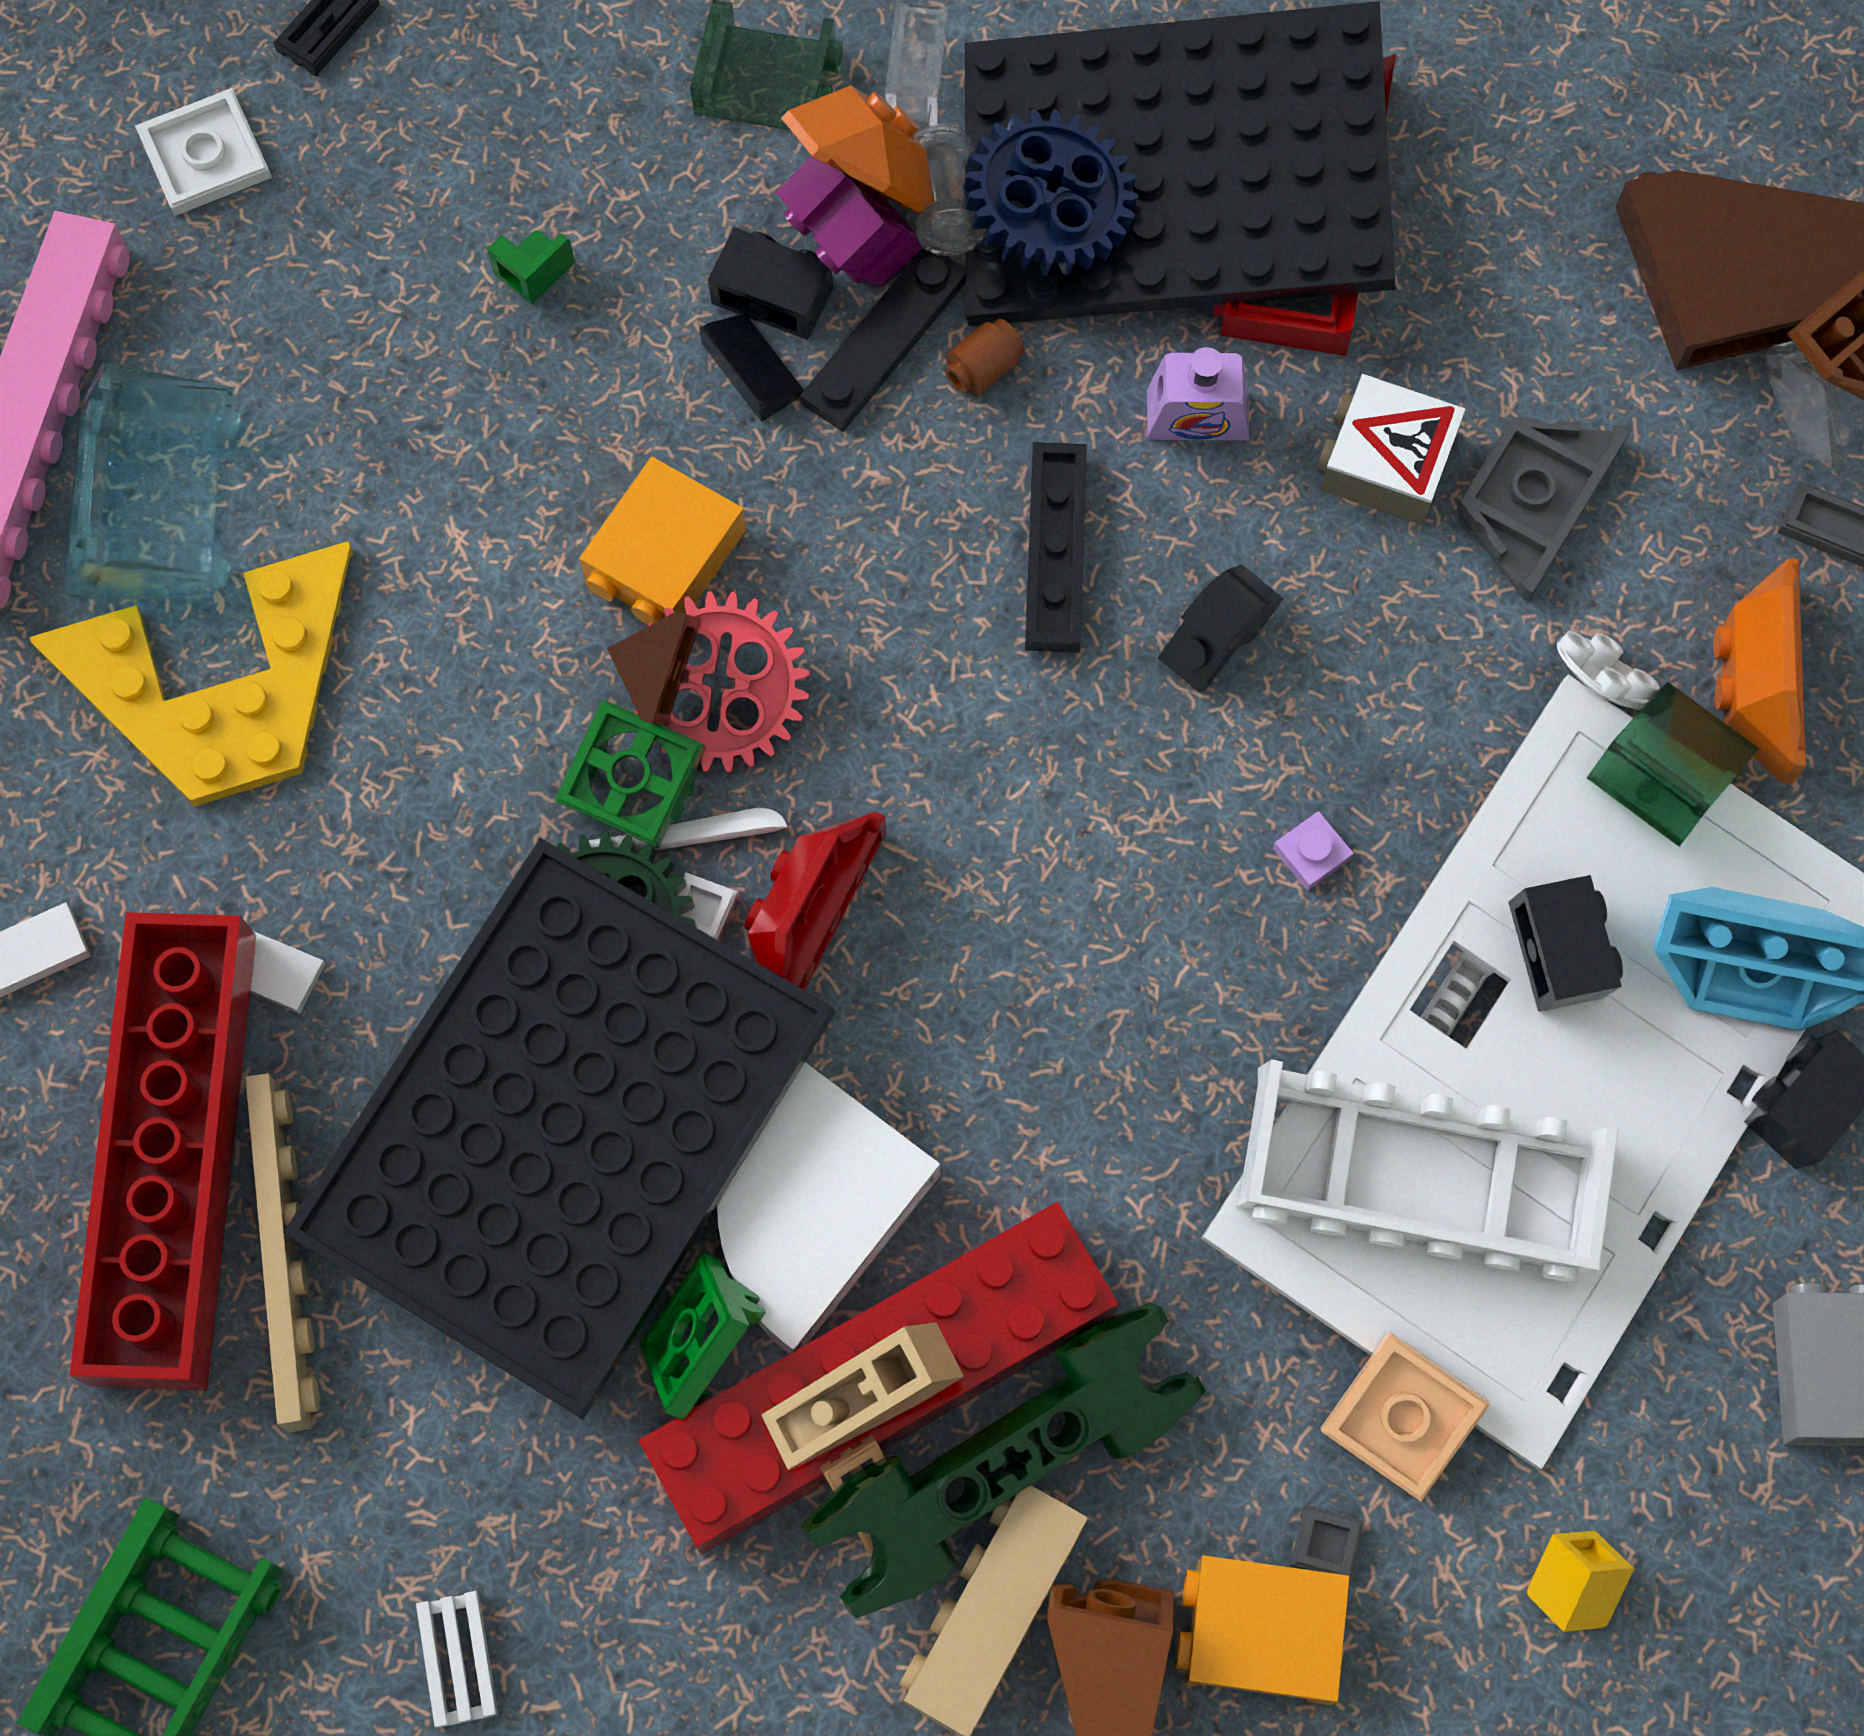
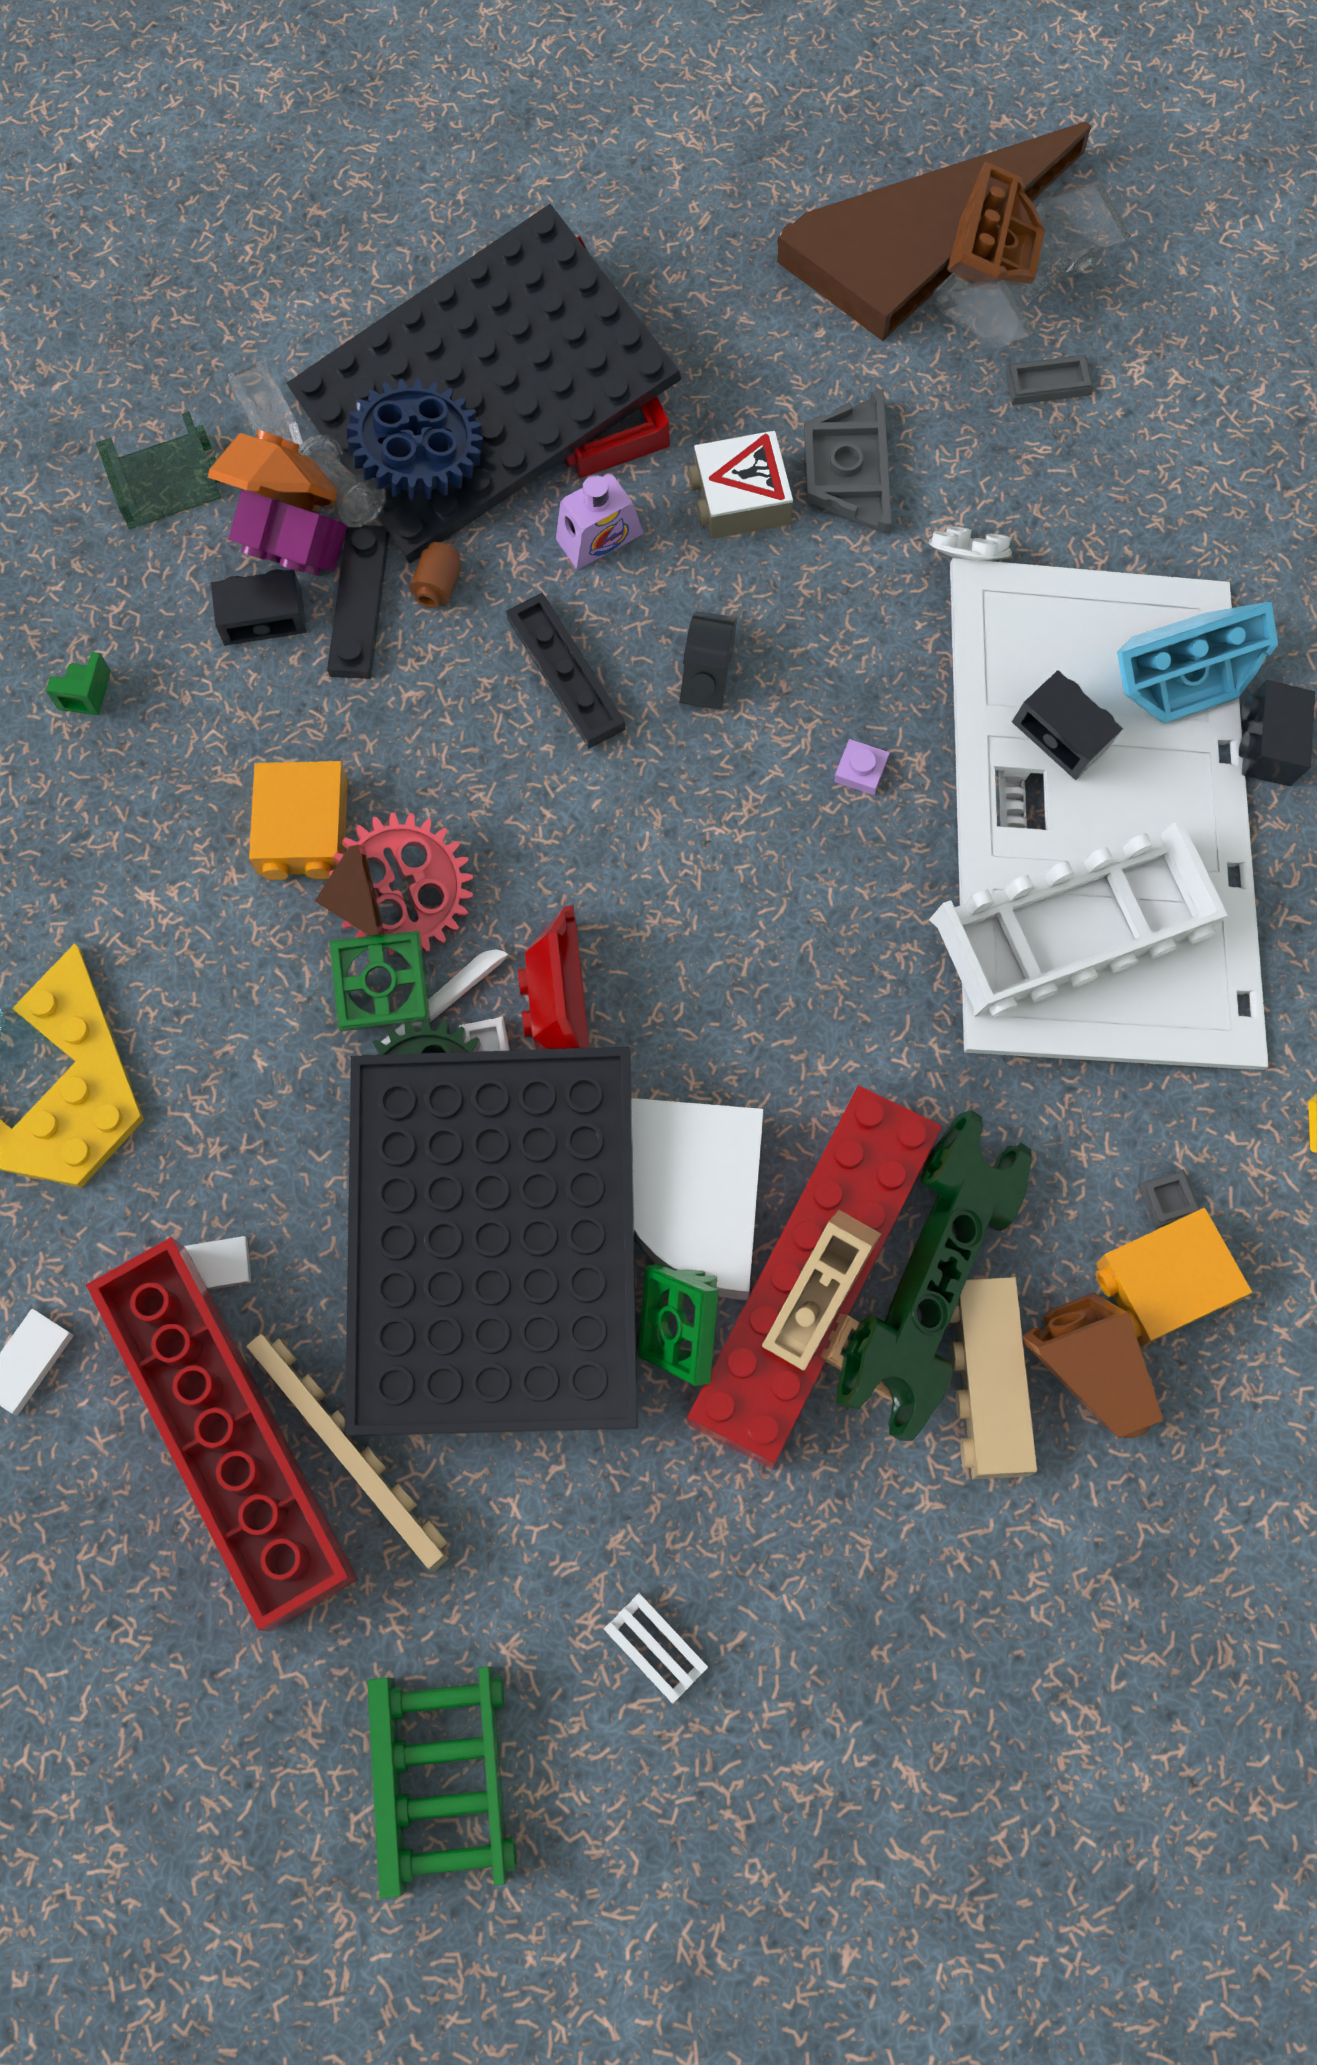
camera: 30 degrees left, 0 degrees up
black slope [699,314,804,422] -> none
light nougat tile [1320,1331,1491,1502] -> none
clear green panel [1587,682,1760,847] -> none
orange wedge [1713,558,1806,784] -> none

